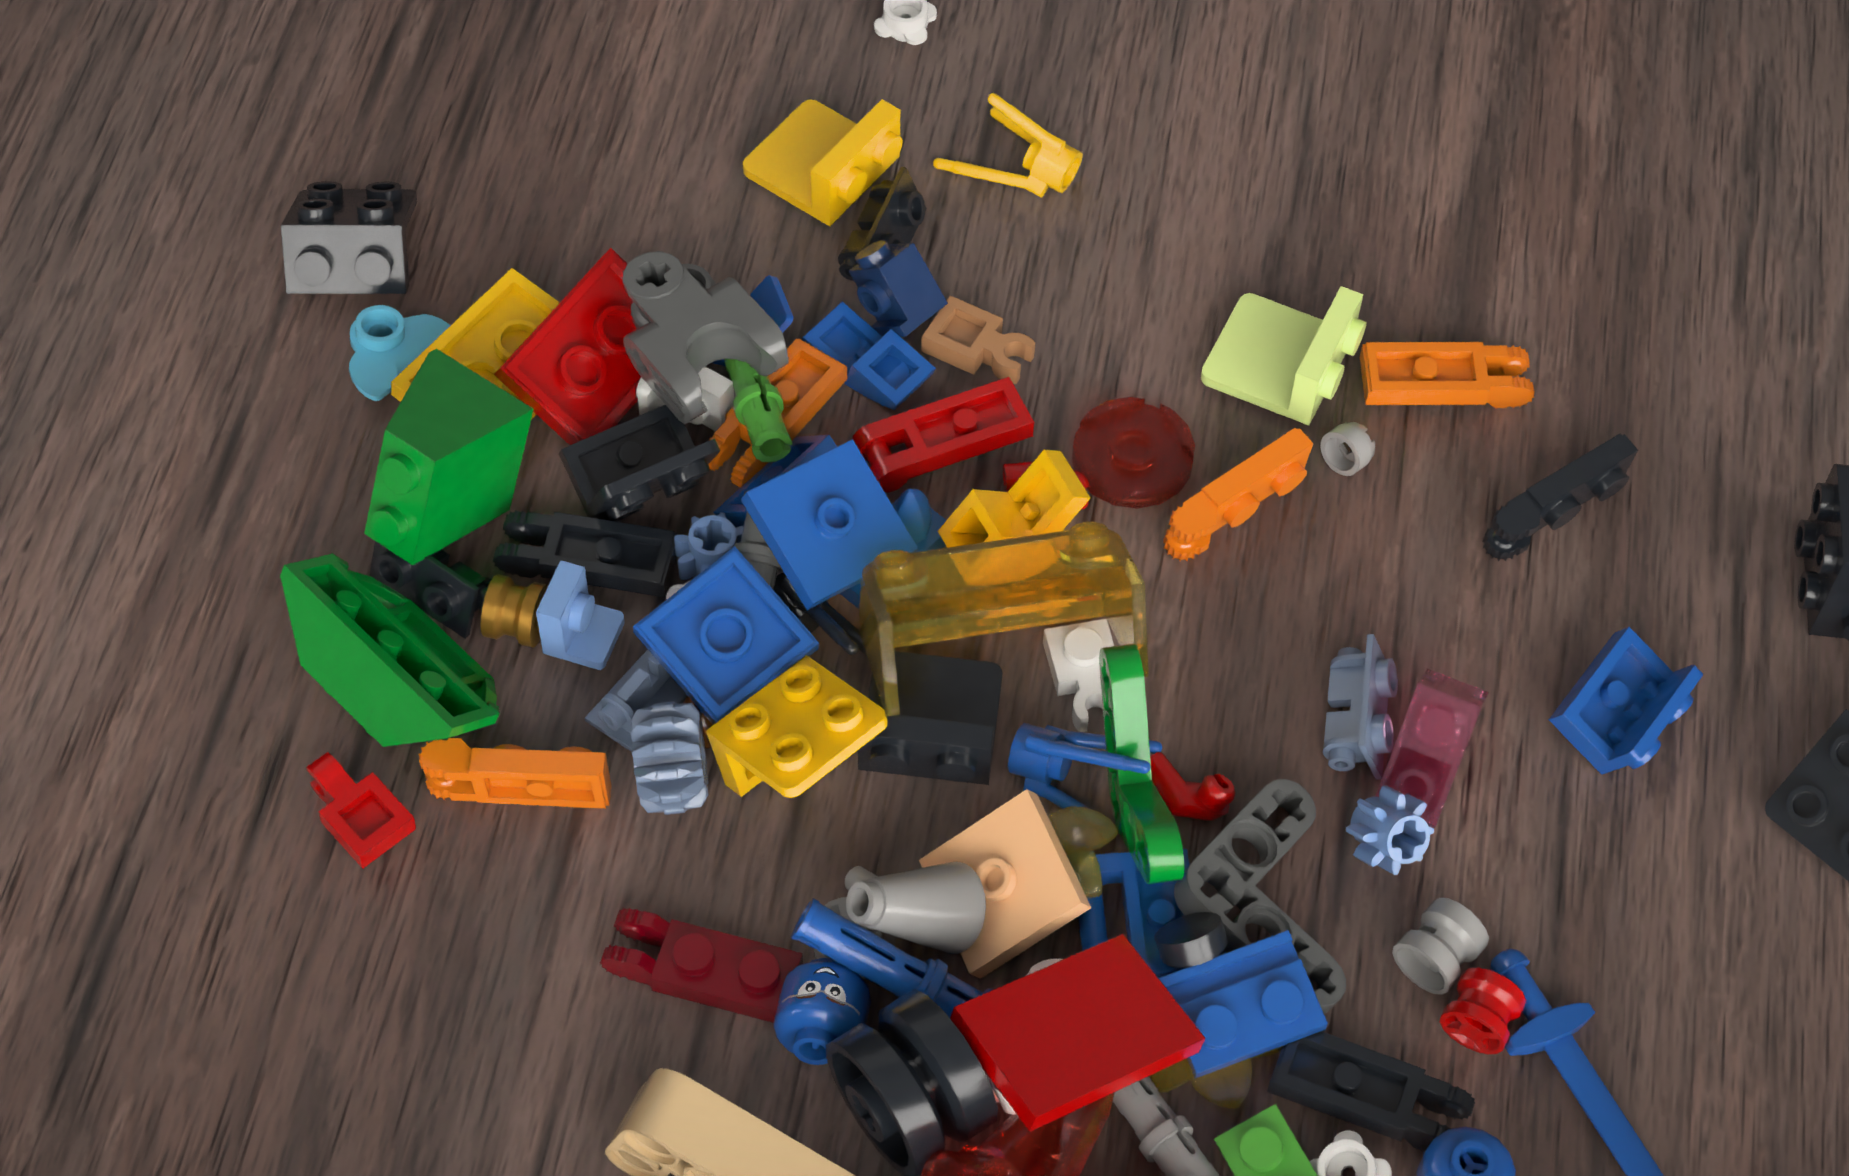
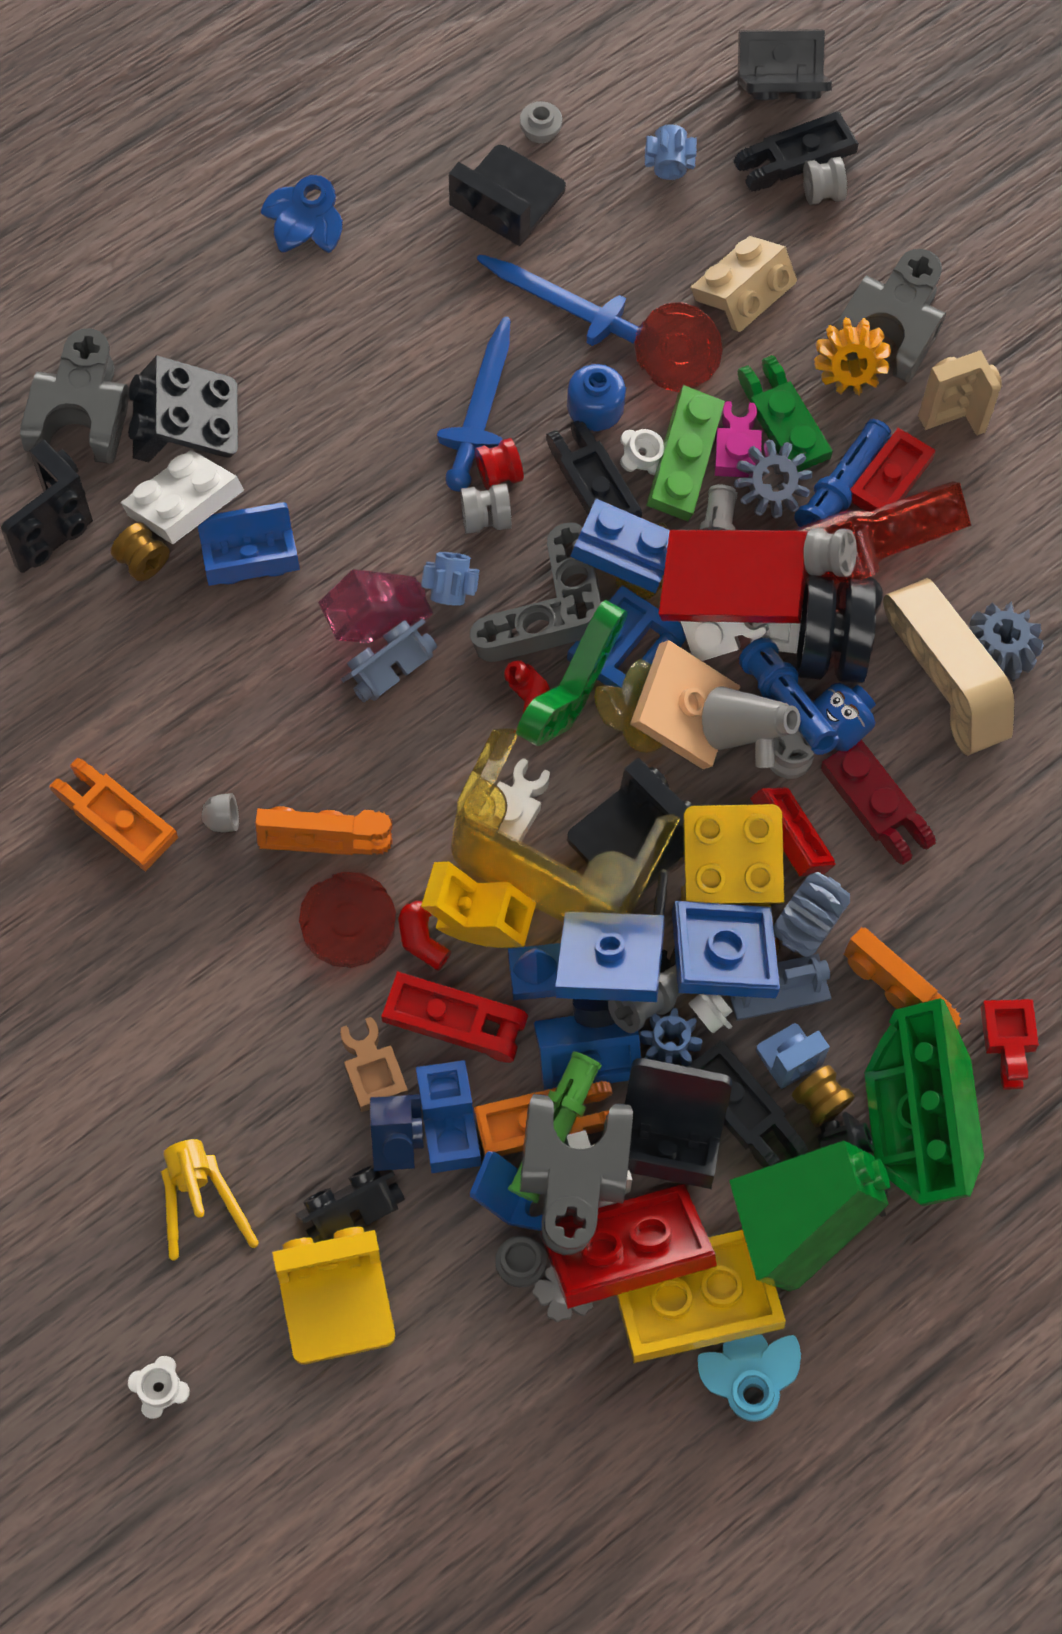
camera: 140 degrees left, 10 degrees up
bracket [281,181,417,294] -> none
blue plant [1008,723,1163,835] -> none
black tile [1154,912,1228,968] -> none
yellowish green bracket [1201,286,1367,426] -> none
black hinge [1482,433,1638,561] -> none
none -> pearl gold wheel [111,523,170,582]
none -> white plate [121,450,244,544]
none -> red plate [750,787,836,876]
none -> light grey wheel [804,528,857,577]

